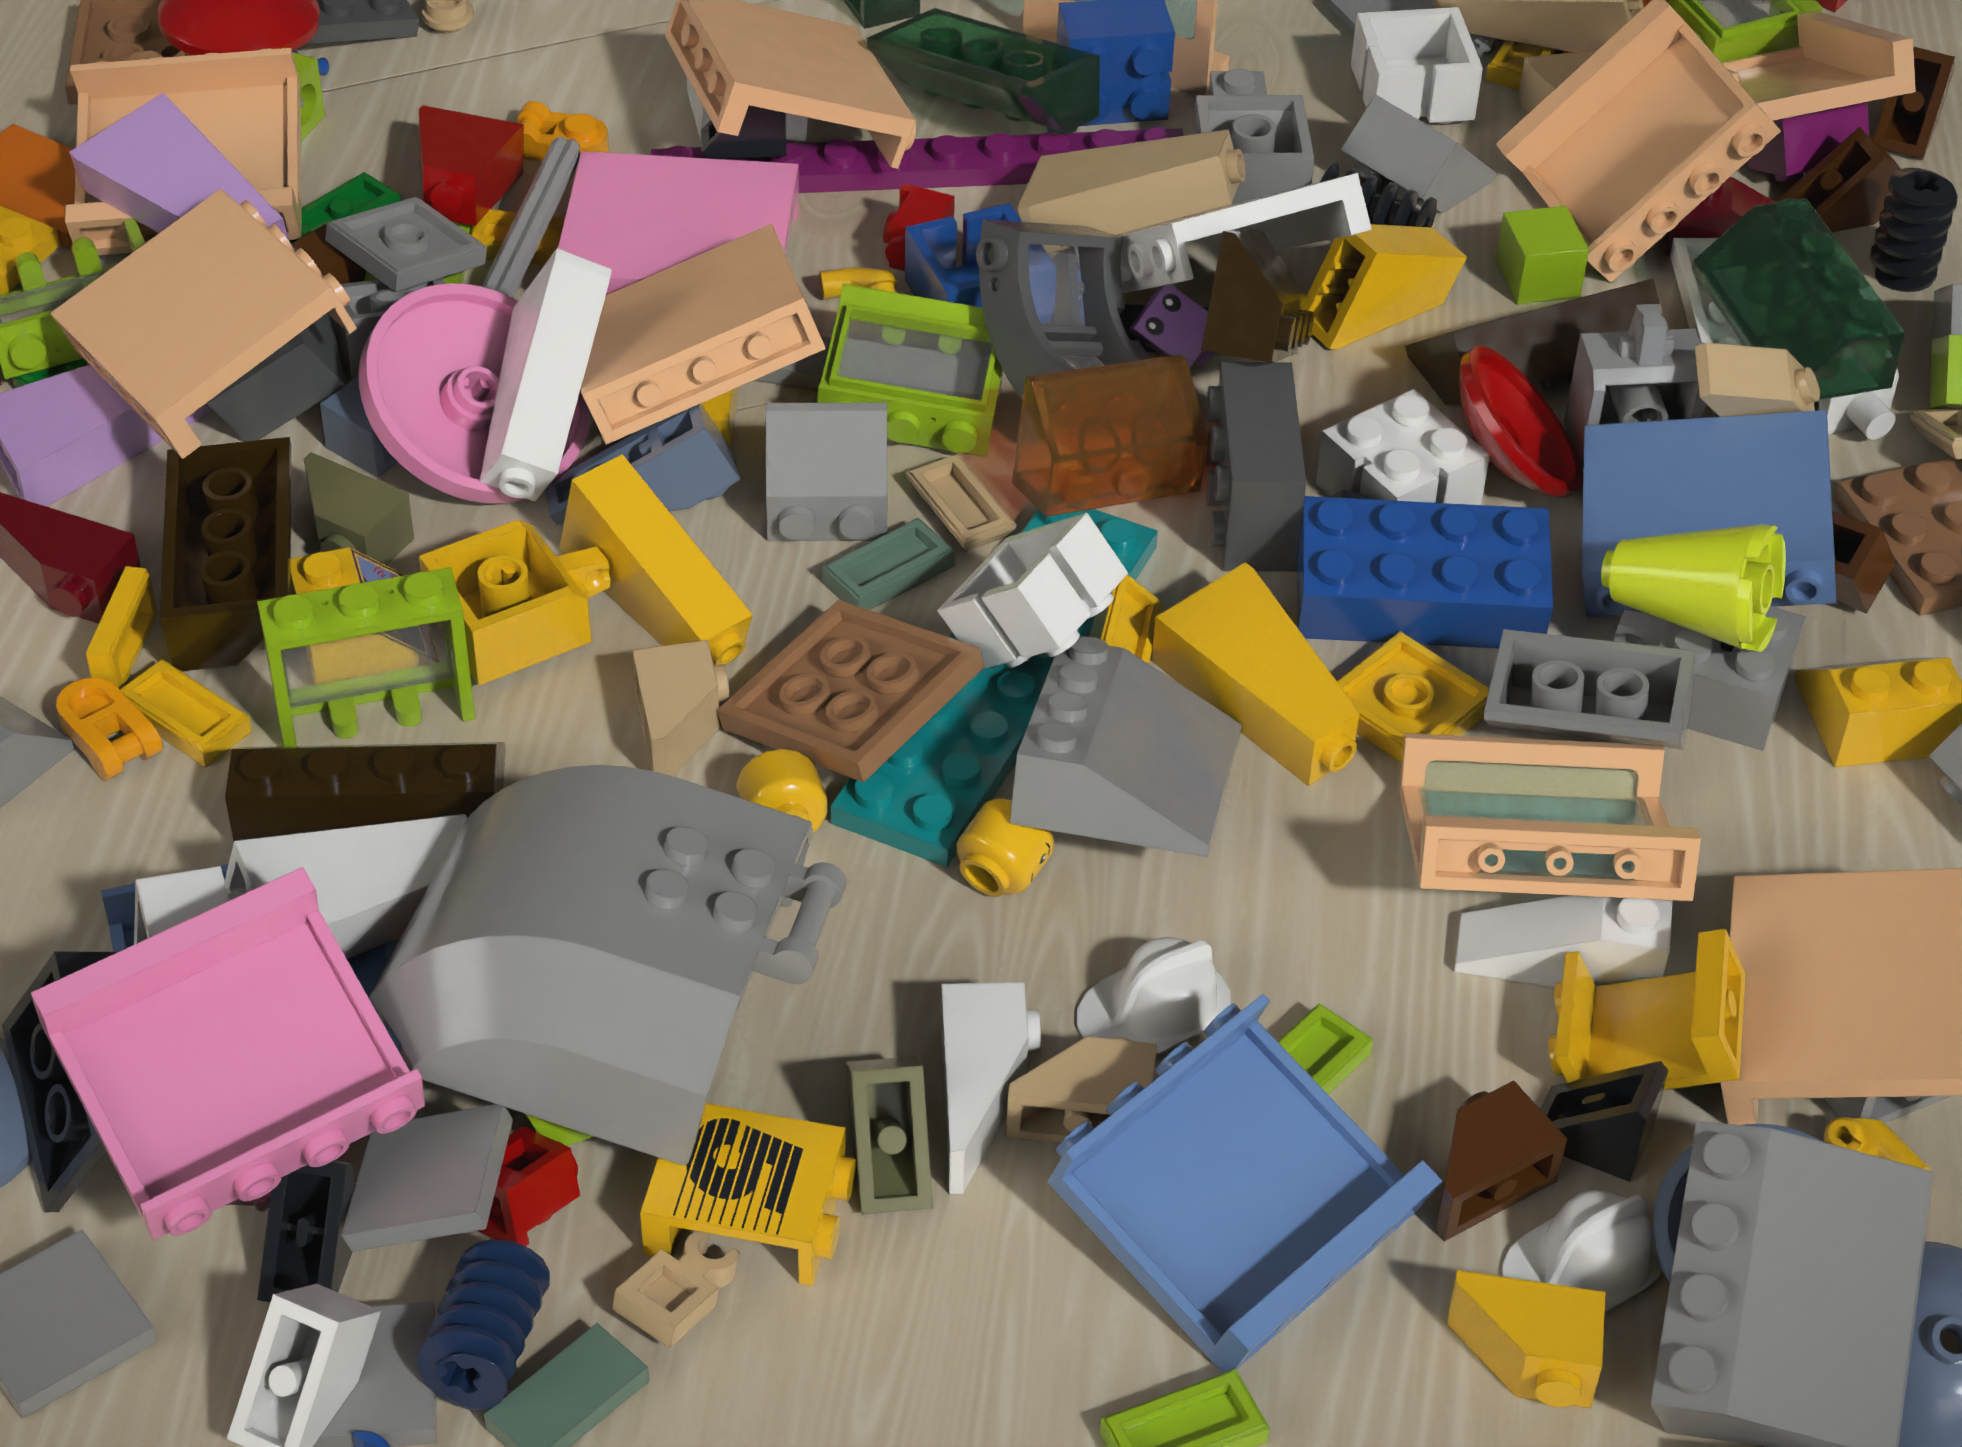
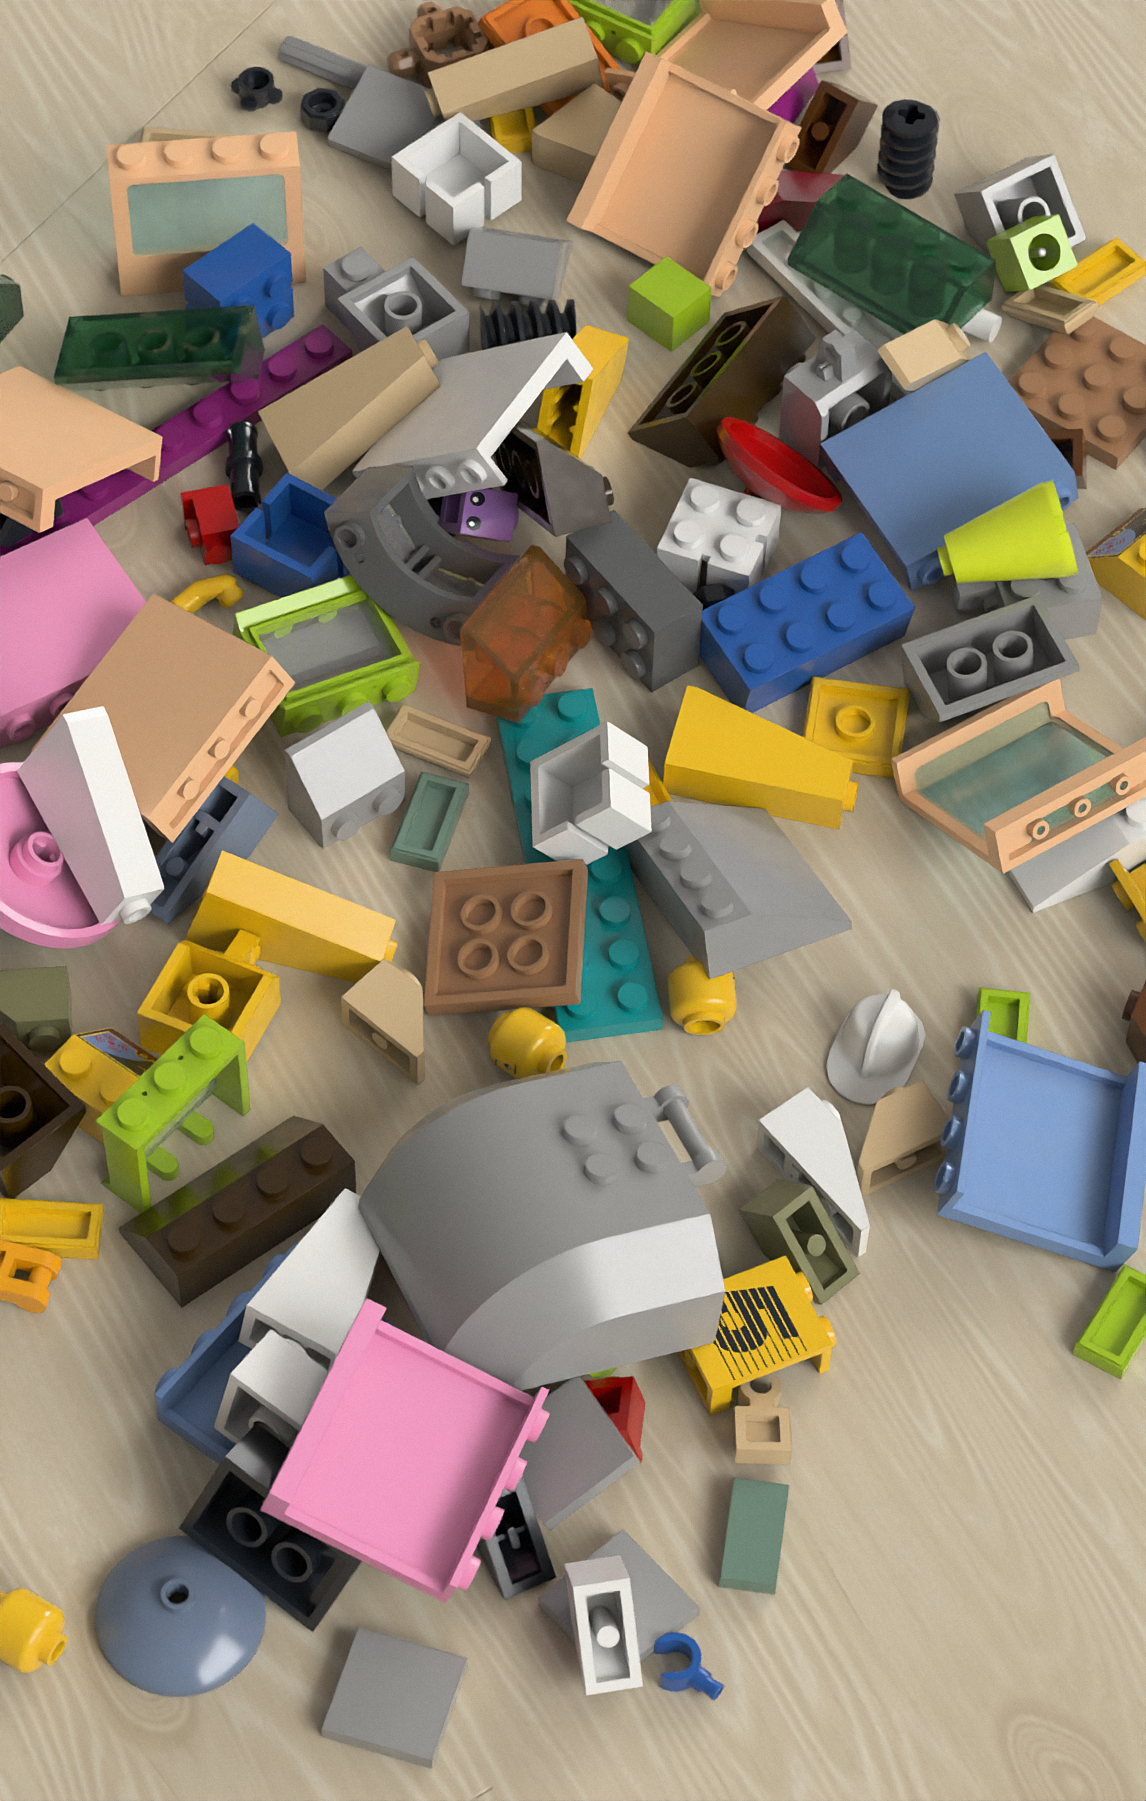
camera: 35 degrees left, 10 degrees up
dark blue piece [418,1239,550,1410] -> none
none -> black pin [225,421,263,512]

